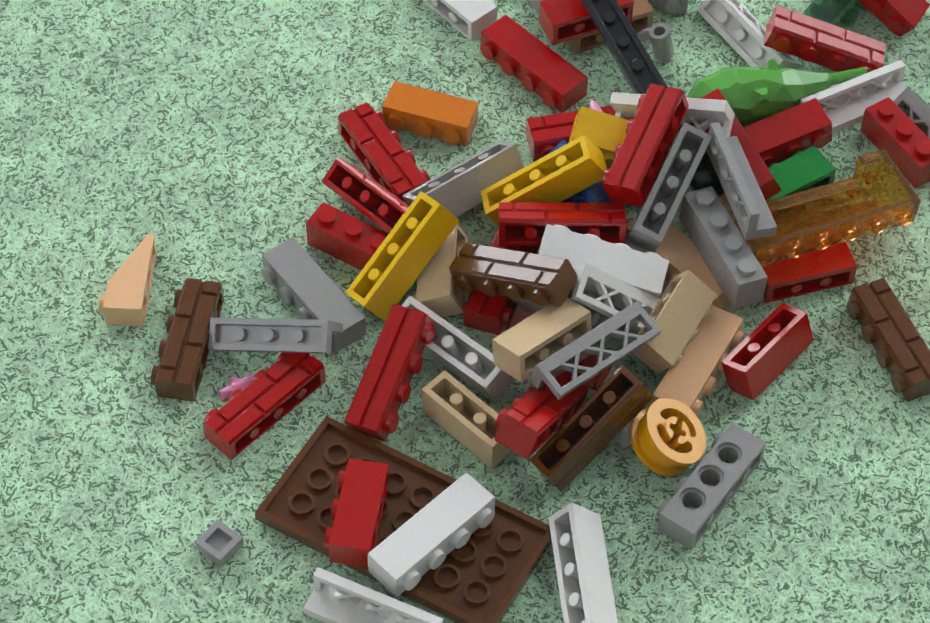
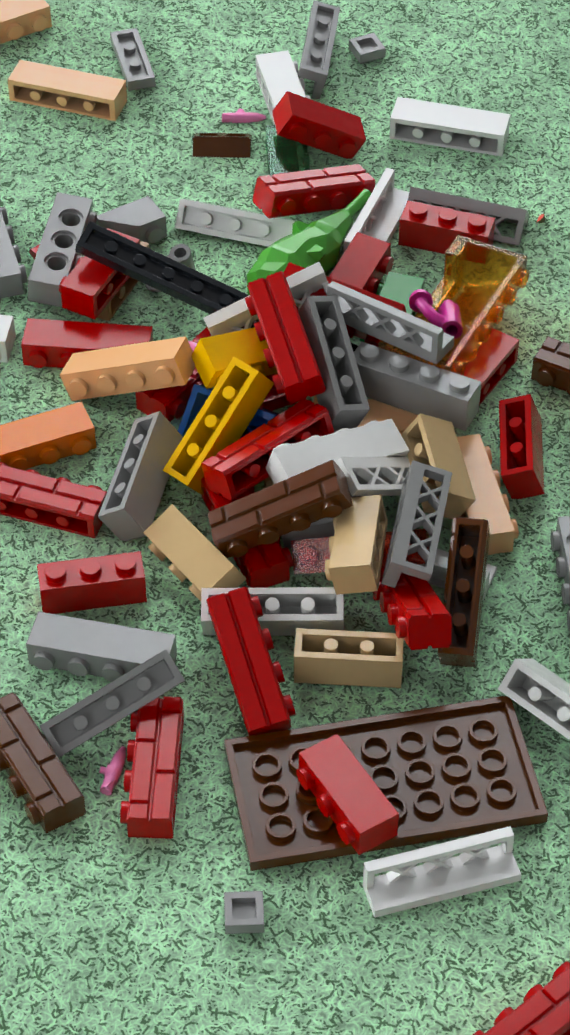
camera: 40 degrees left, 5 degrees down
red brick [322,157,409,233] -> none
yellow brick [345,191,460,322] -> none
white brick [368,472,495,597] -> none
light orange wheel [629,398,706,476] -> none
none -> light nougat brick [60,336,195,401]
none -> dark pink plant [409,289,463,340]

